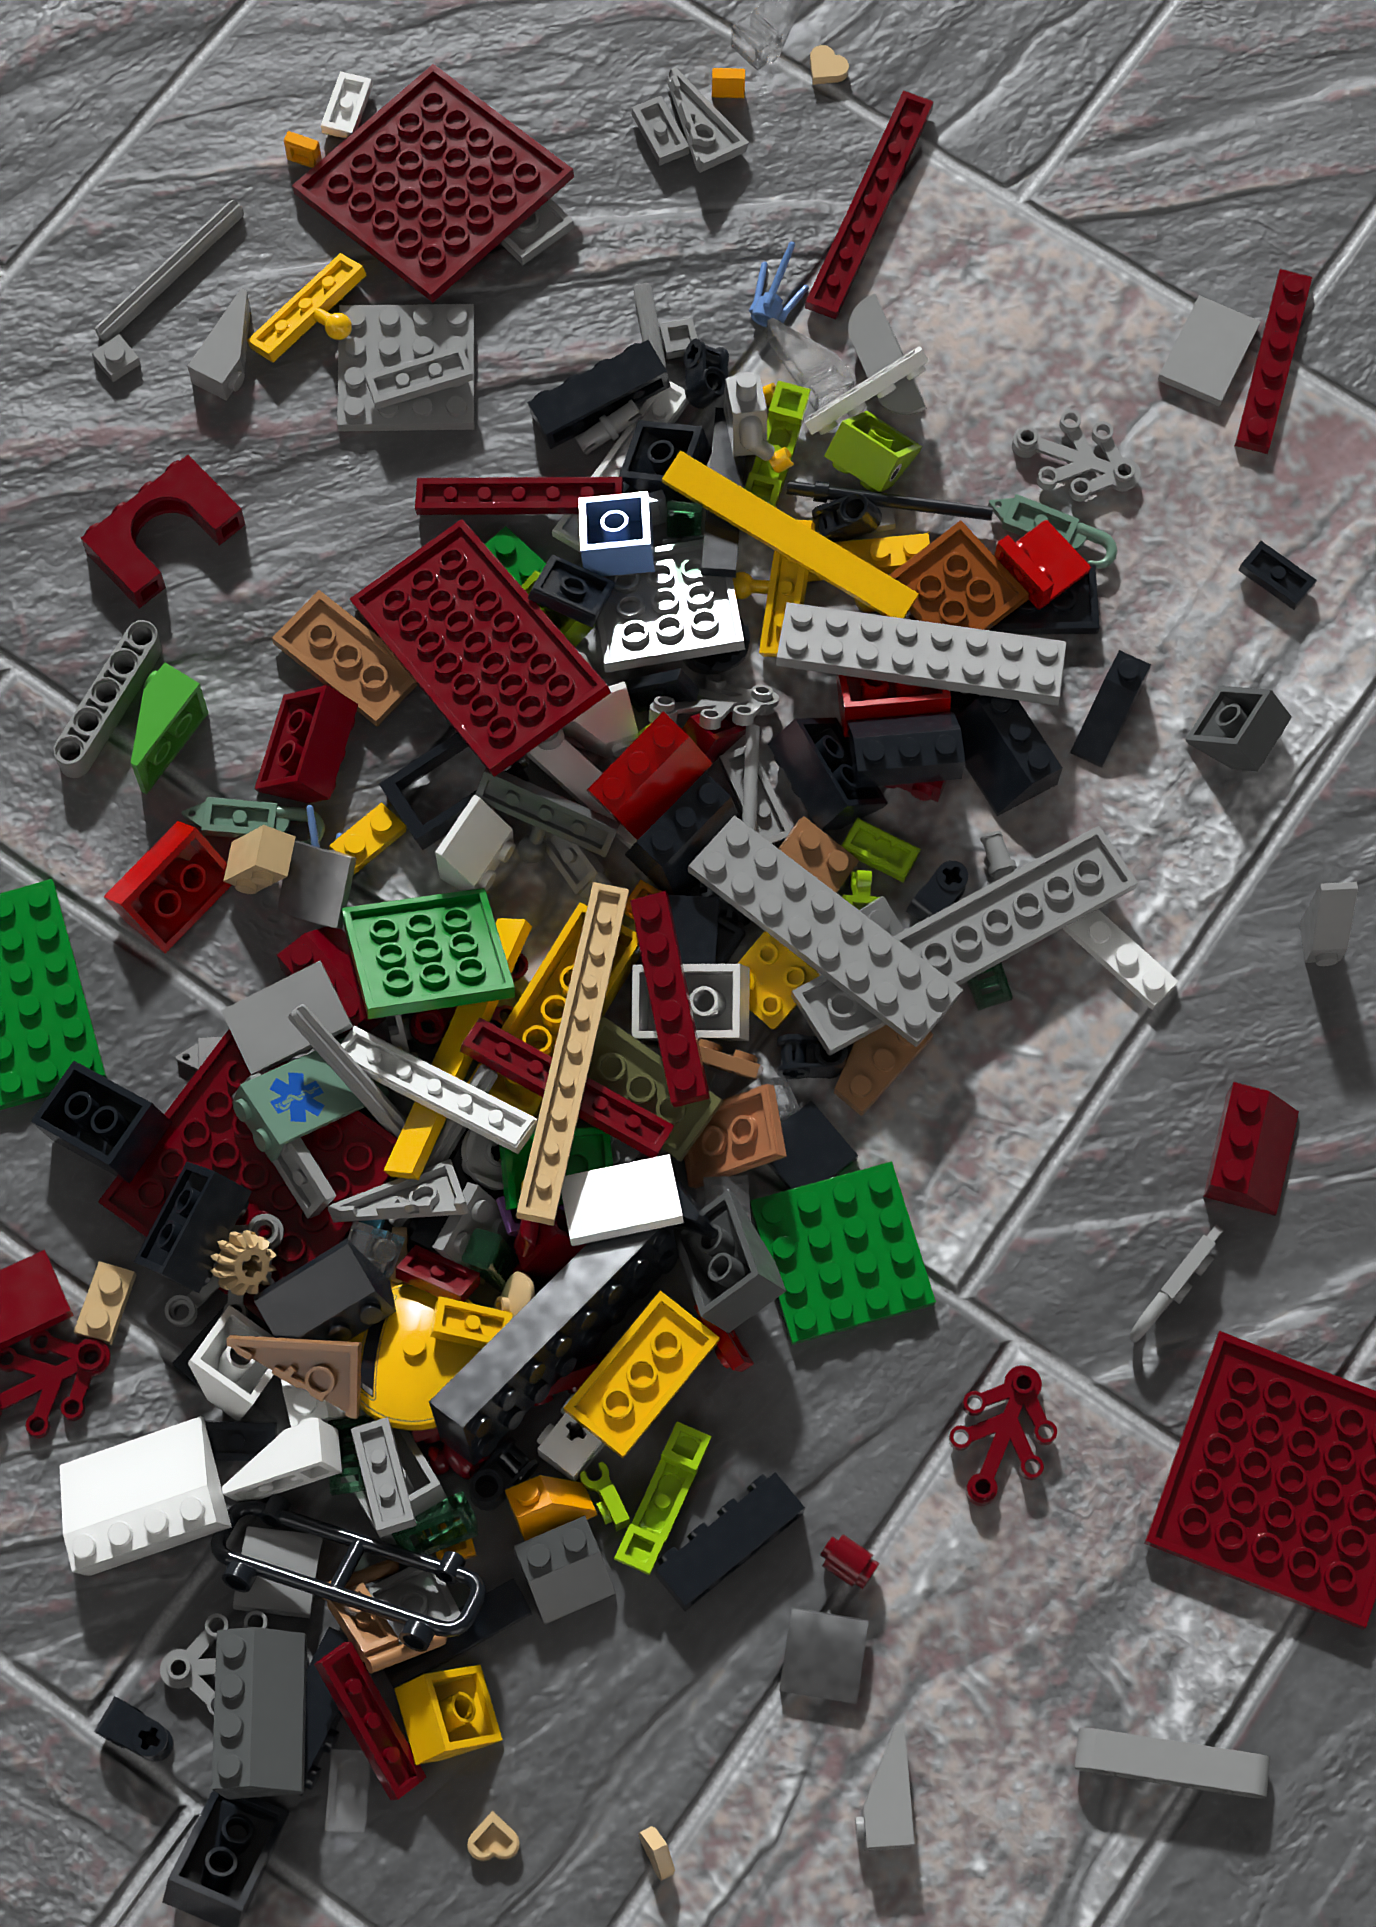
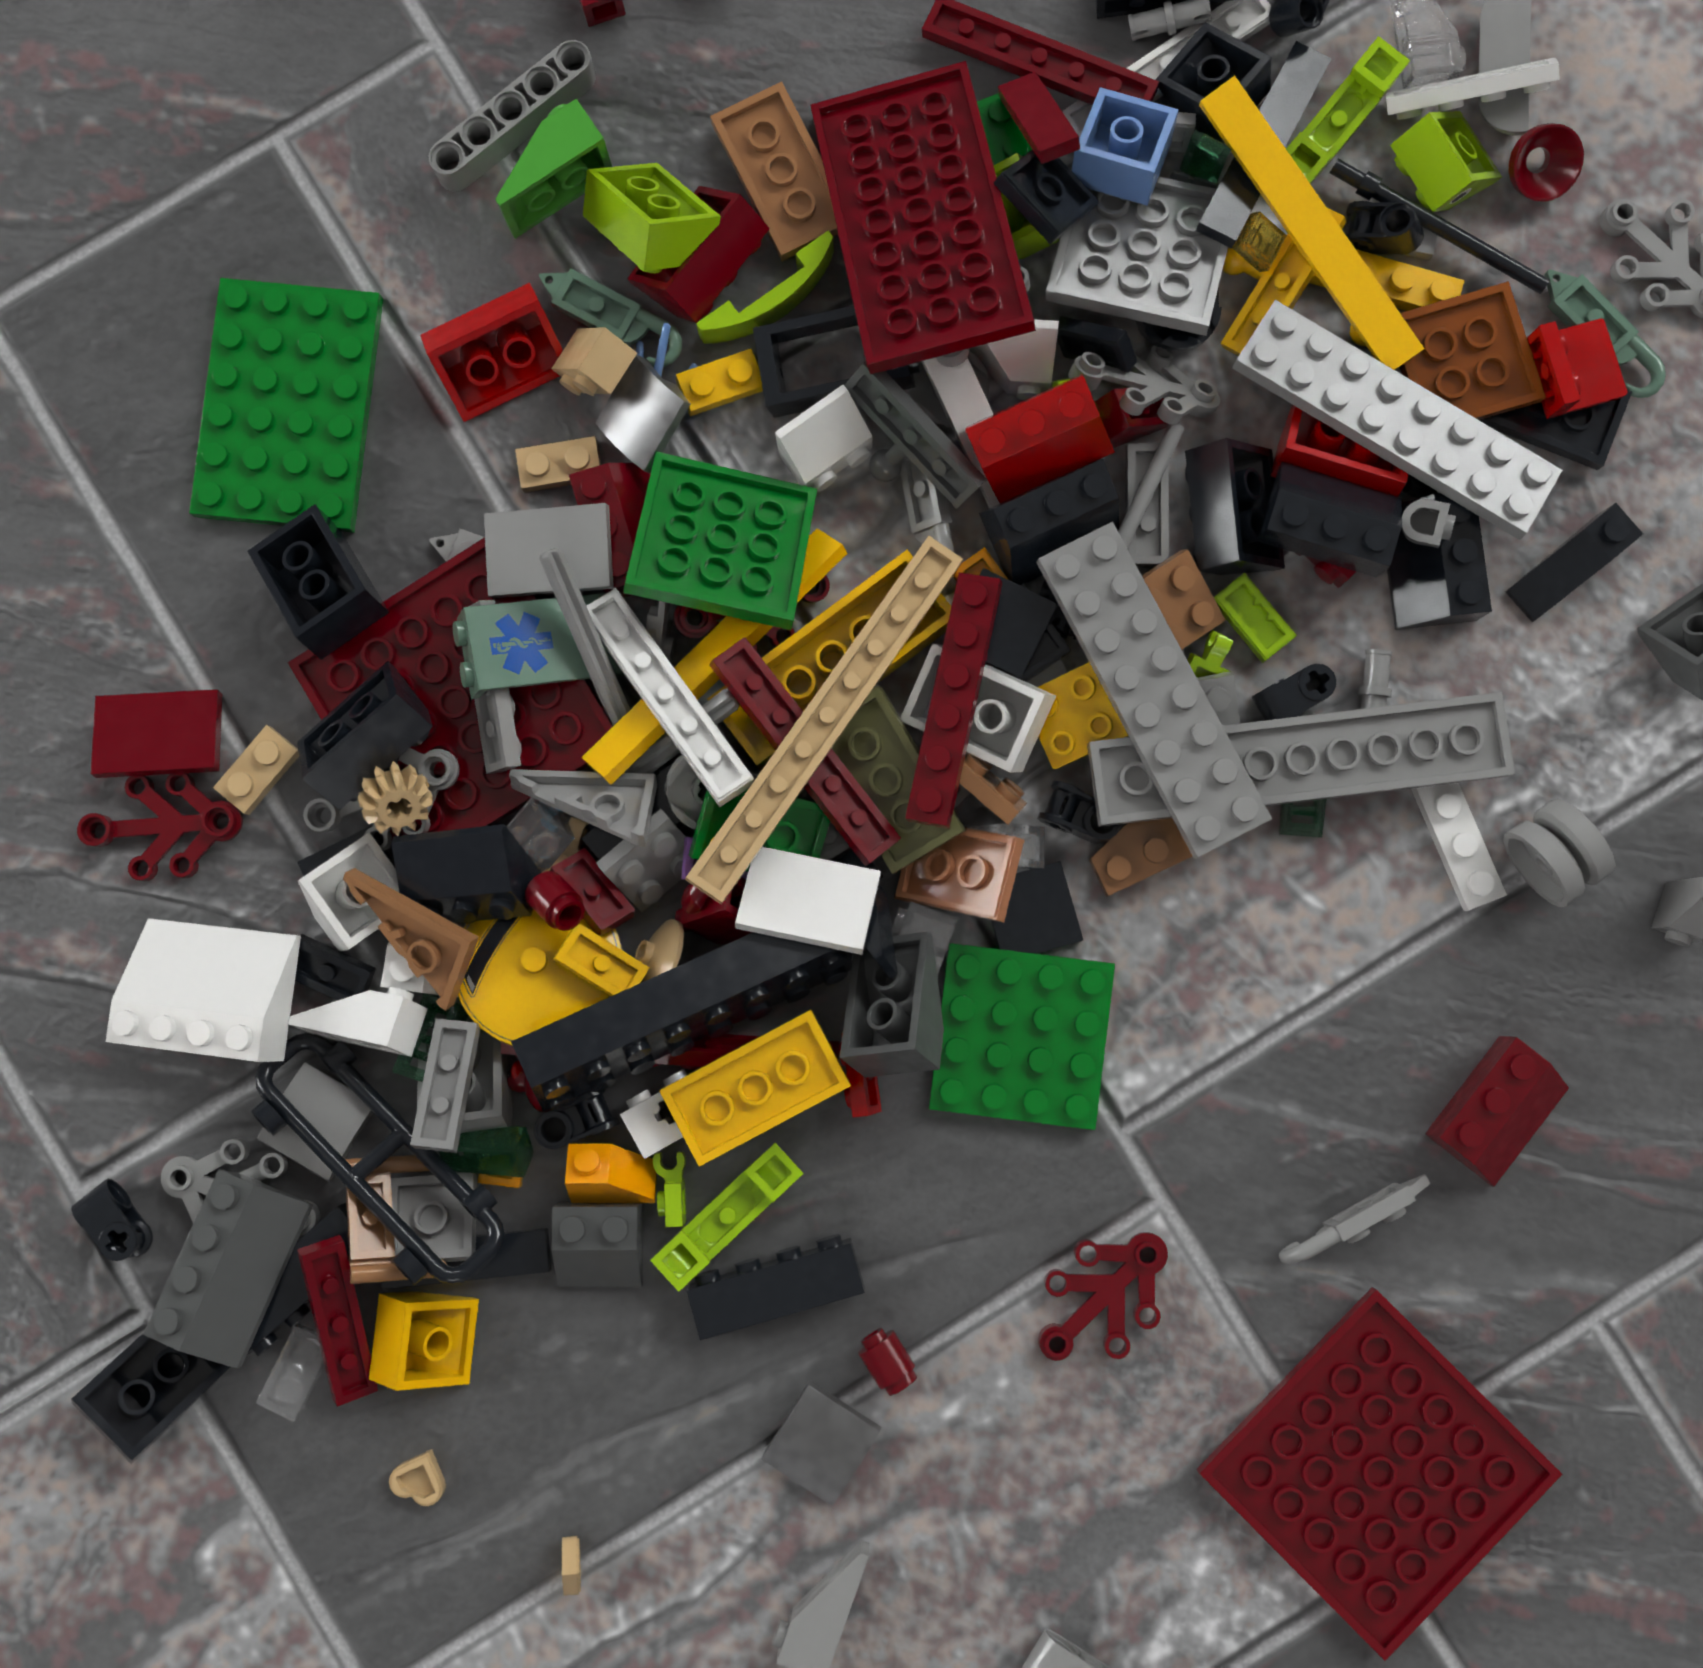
camera: 30 degrees right, 15 degrees up
clear green slope [462,1228,519,1293] -> none
light grey torso [723,372,794,473] -> none
none -> tan plate [515,436,601,493]
none -> dark red brick [525,871,585,931]
none -> lime slope [583,163,721,273]
none -> lime slope [696,230,834,344]
none -> dark red tile [997,72,1081,164]
none -> clear yellow tile [1233,211,1287,272]
none -> light grey plate [1401,499,1456,548]
none -> light grey wheel [1503,798,1616,907]
none -> dark red piece [1508,123,1584,202]

